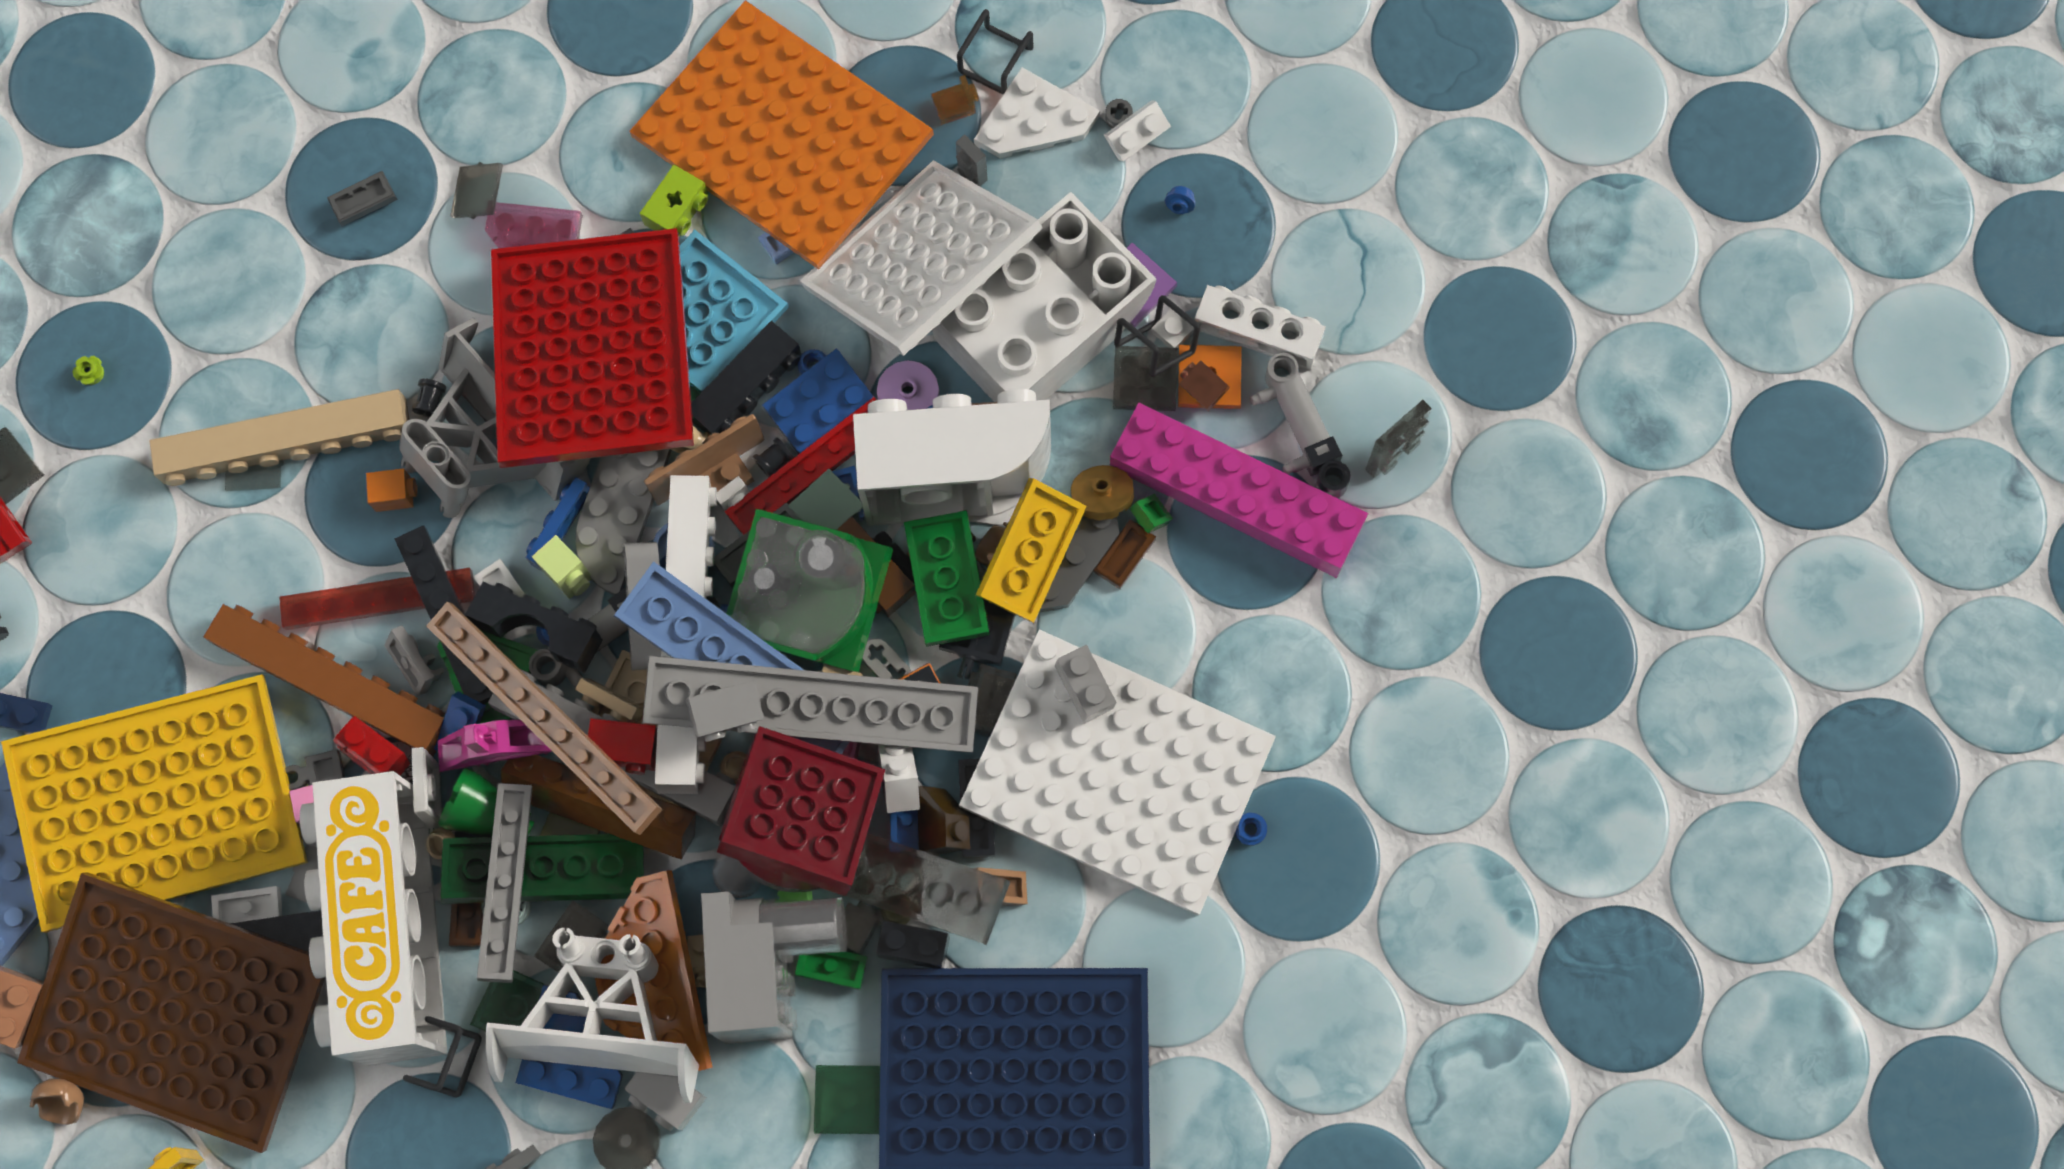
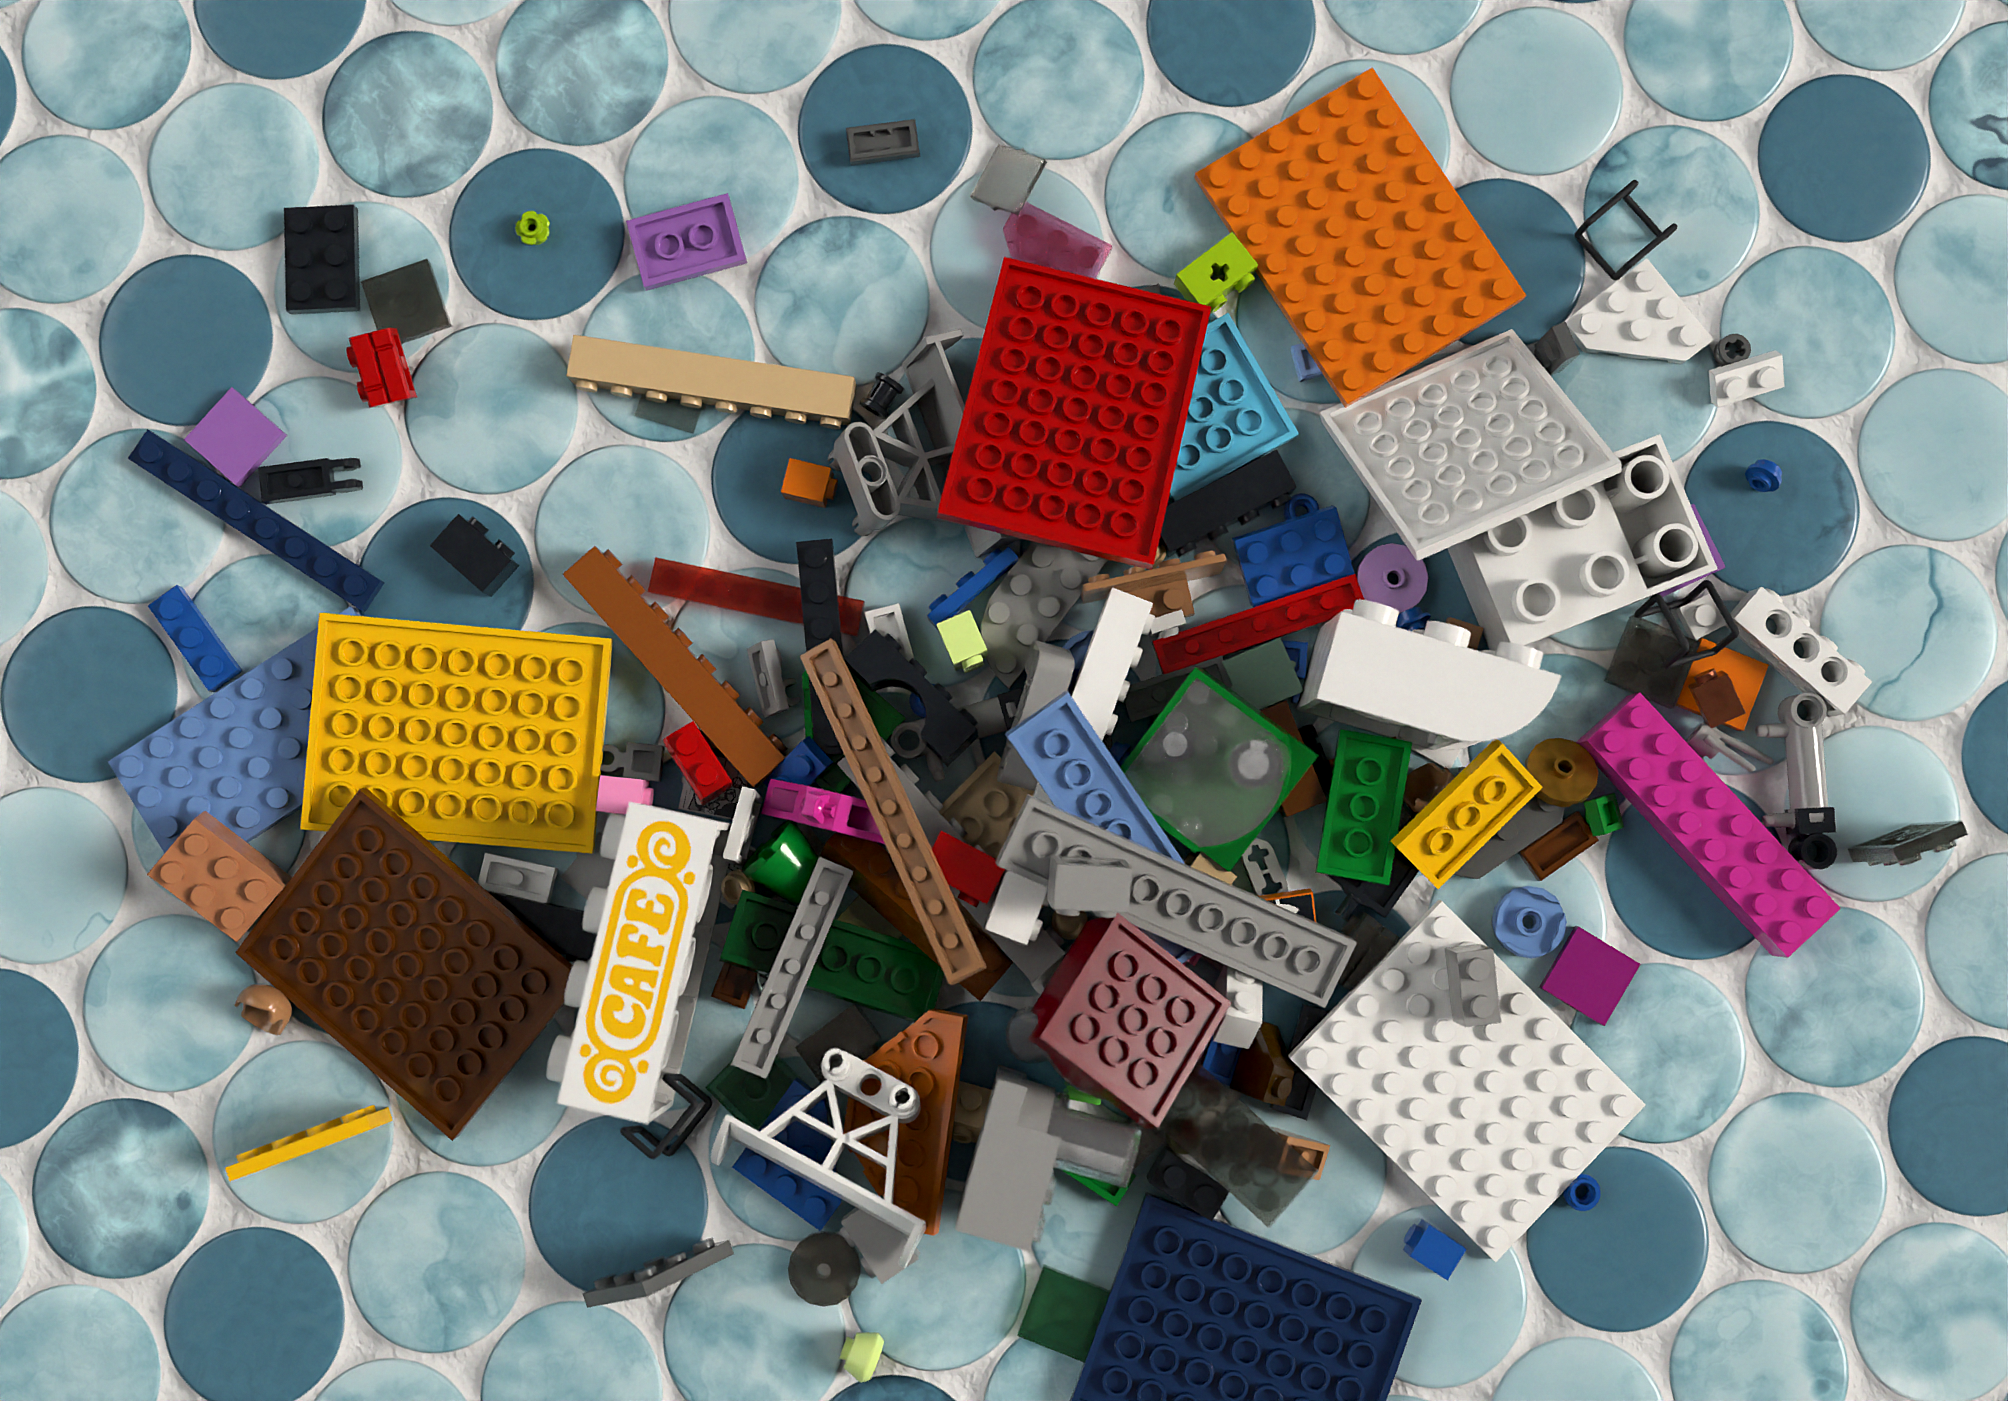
camera: 20 degrees right, 10 degrees up
tan plate [575,678,644,722] -> none
black bush [752,437,794,478] -> none
clear orange bracket [931,75,979,125] -> none
none -> black brick [430,514,520,597]
none -> medium lavender plate [626,193,747,291]
none -> blue brick [1403,1219,1467,1281]
none -> medium blue plate [1492,886,1567,958]
none -> magenta tile [1539,926,1641,1026]
none -> light grey plant [1686,722,1774,772]

